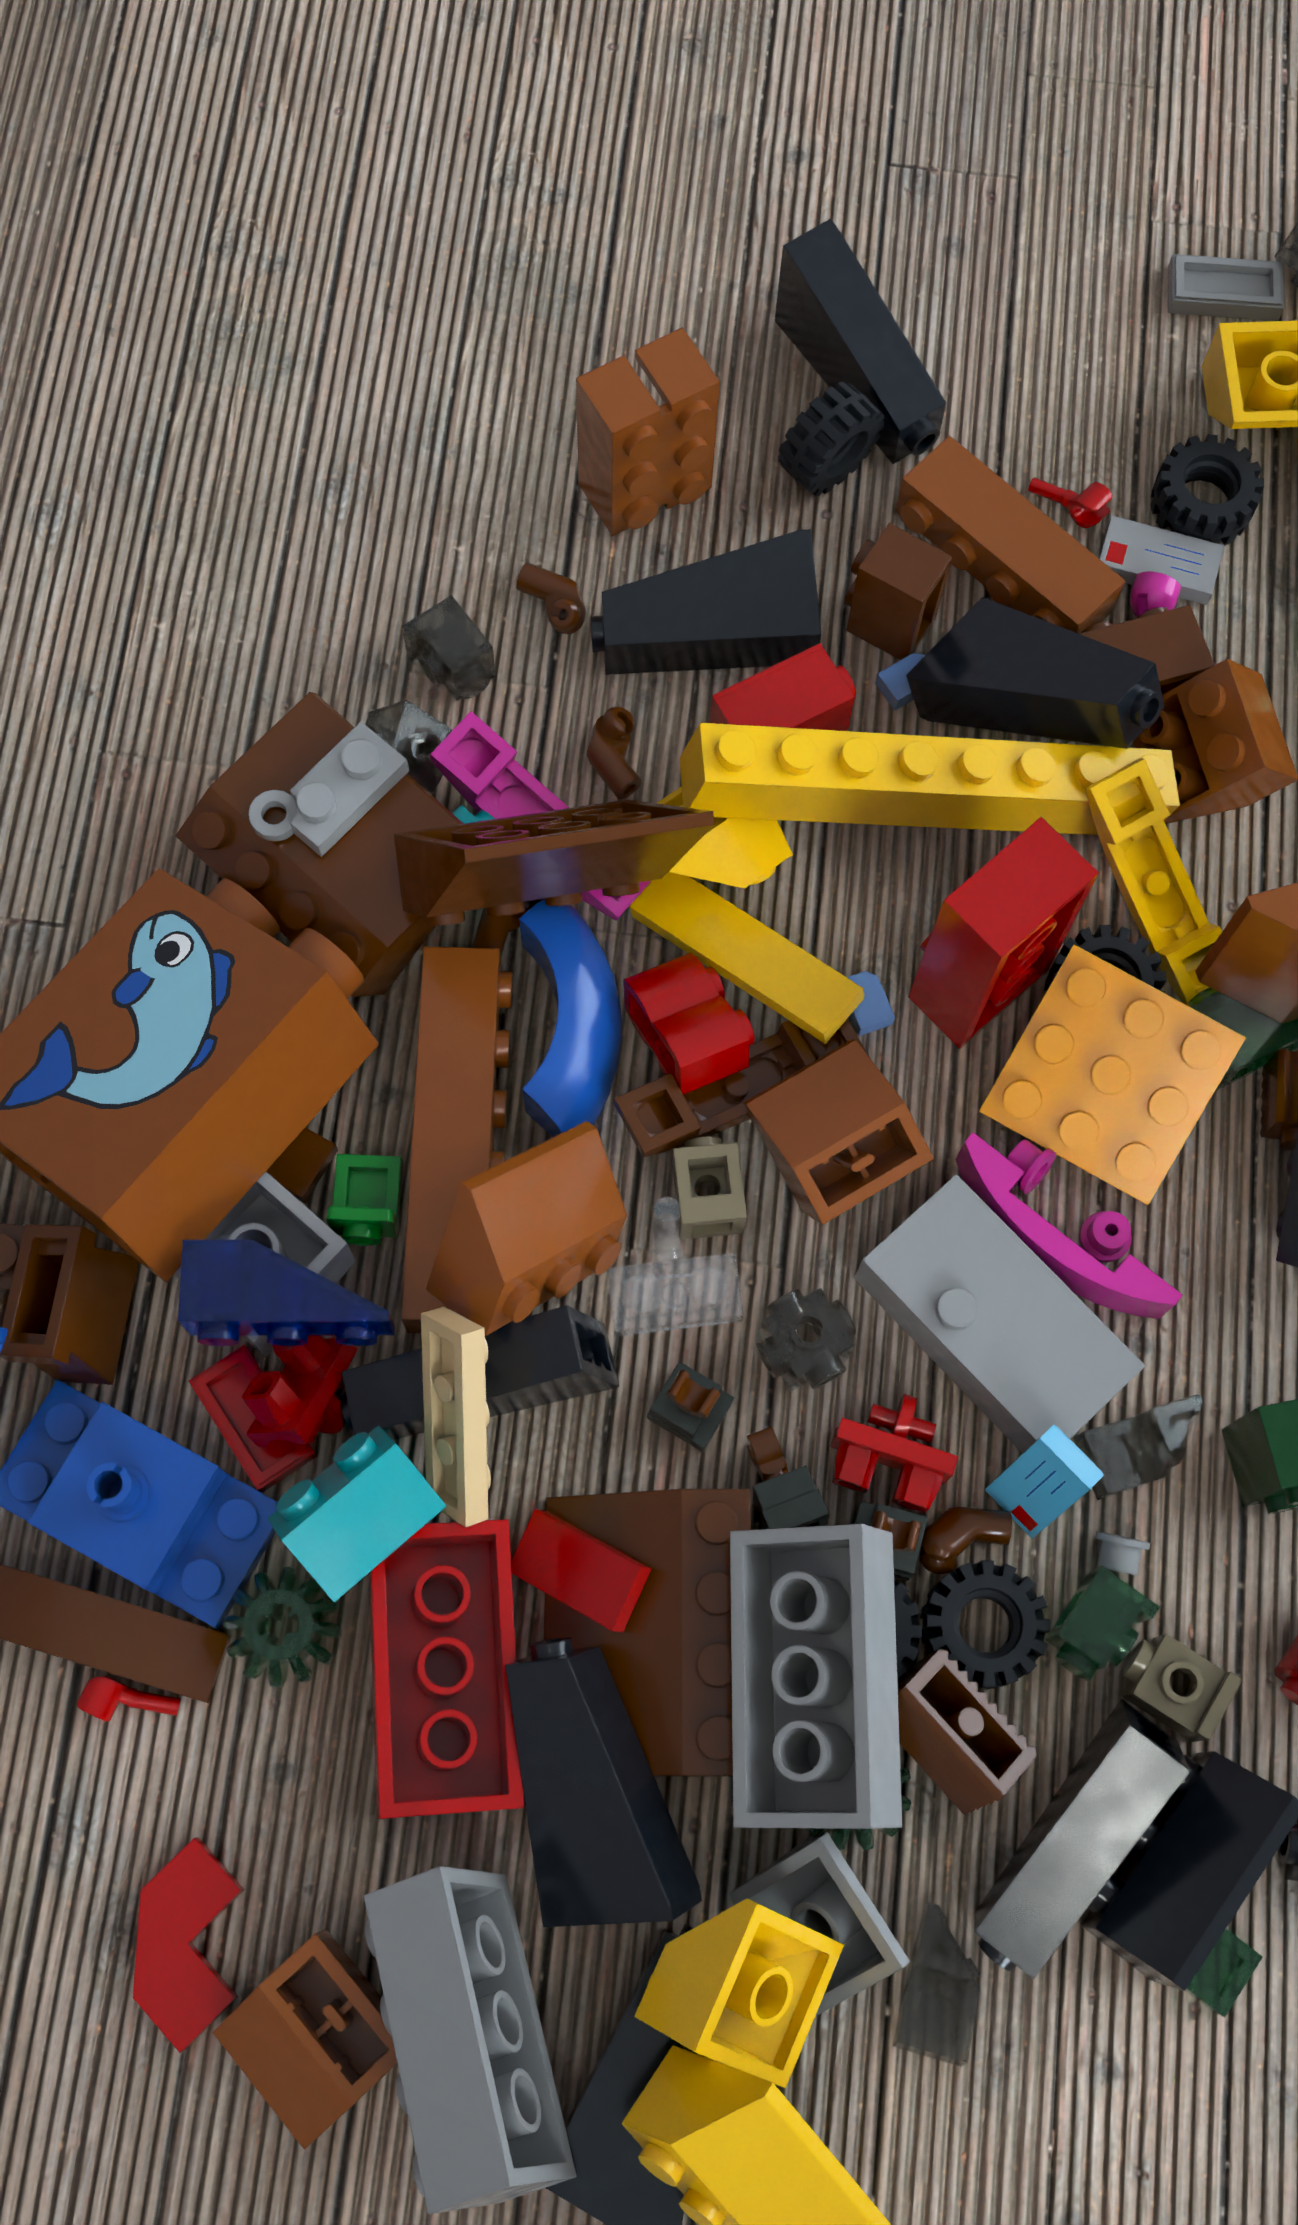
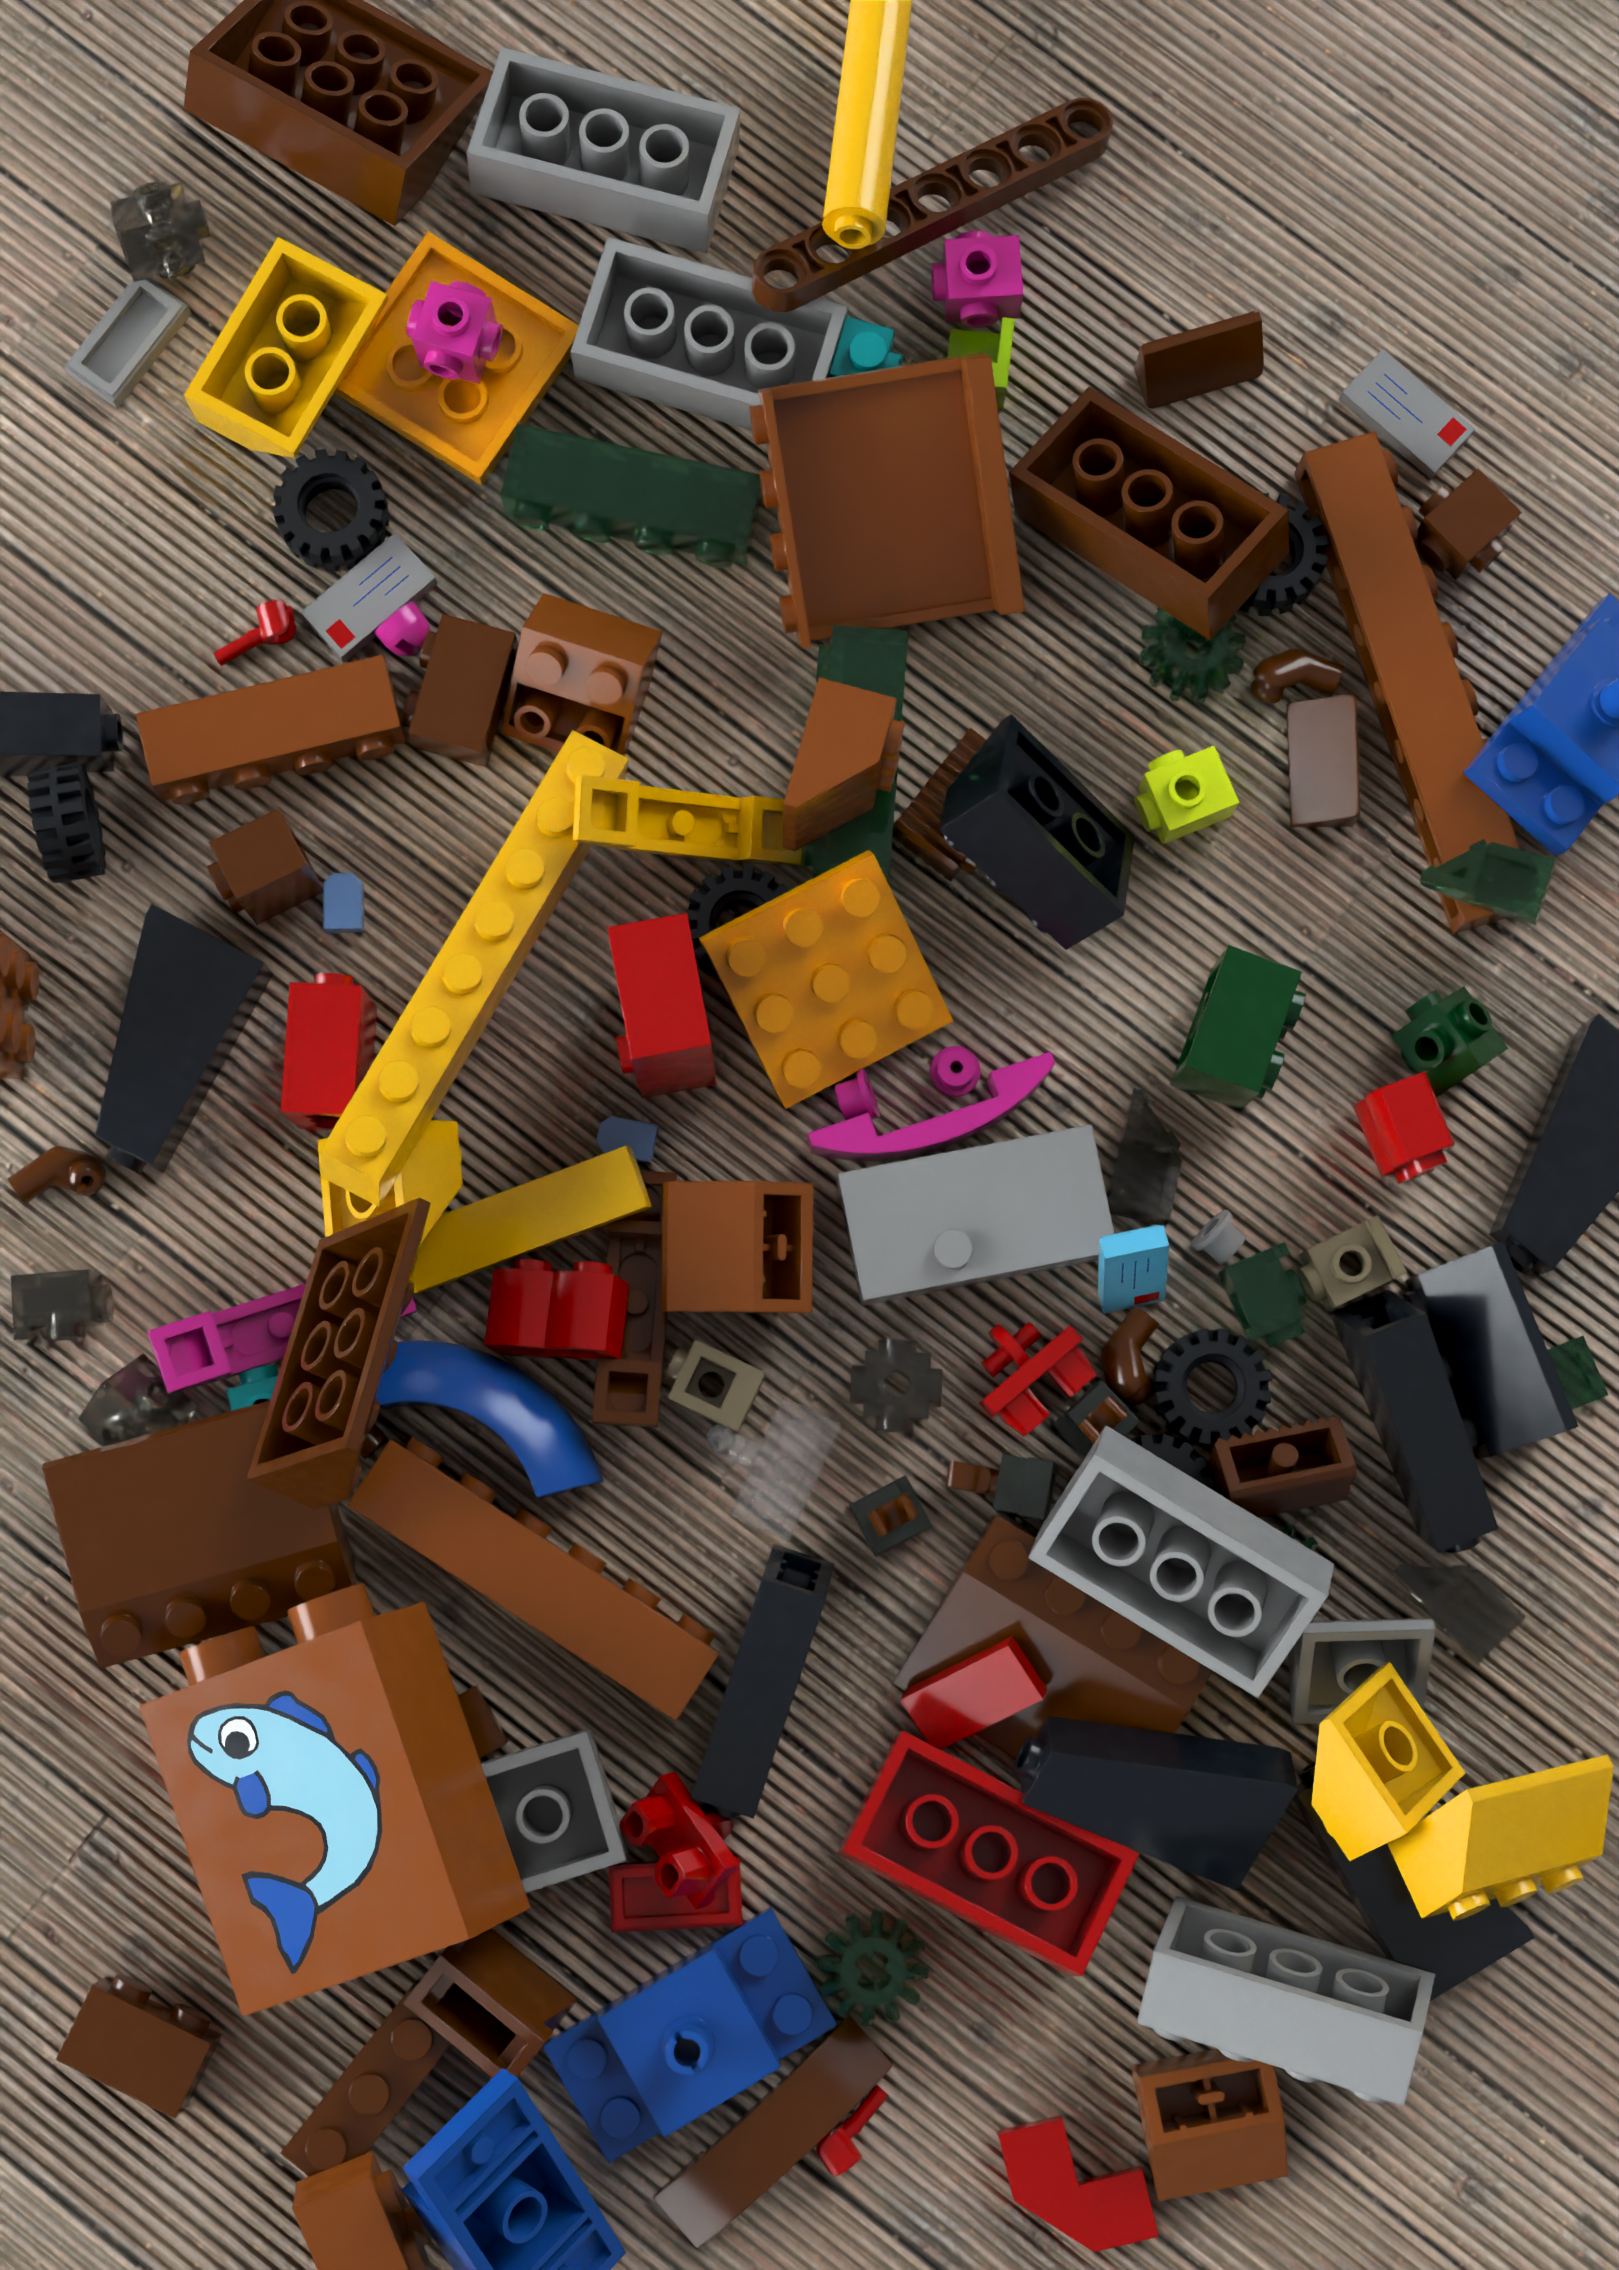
camera: 60 degrees left, 10 degrees up
clear blue slope [178,1240,395,1346] -> none
light grey hinge [248,722,409,857] -> none
teal slope [267,1425,446,1602] -> none
green bracket [326,1154,403,1246] -> none
tan plate [421,1306,491,1527] -> none
dark orange slope [425,1121,627,1336] -> none
reddish brown arm [587,707,642,800] -> none
black slope [906,597,1165,749] -> none

